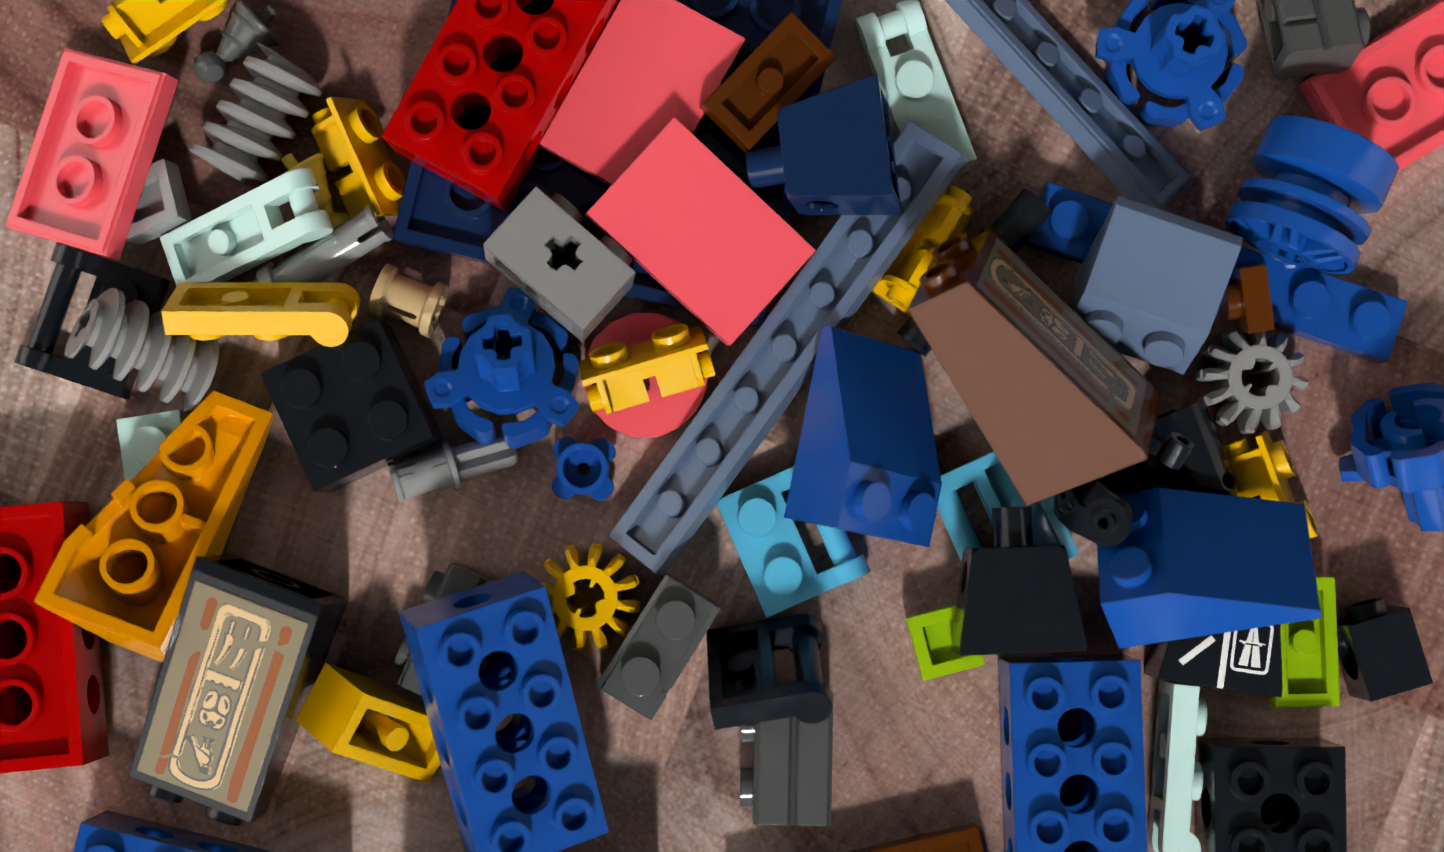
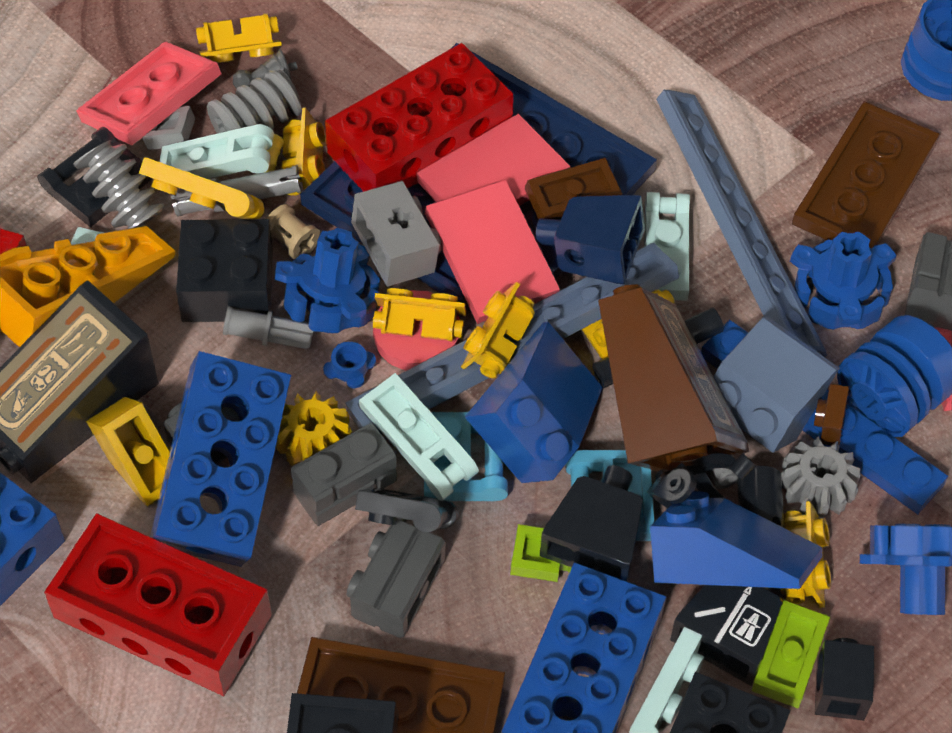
camera: 25 degrees right, 30 degrees down
none -> light aqua plate [359,373,479,501]
none -> yellow hinge [461,282,535,378]

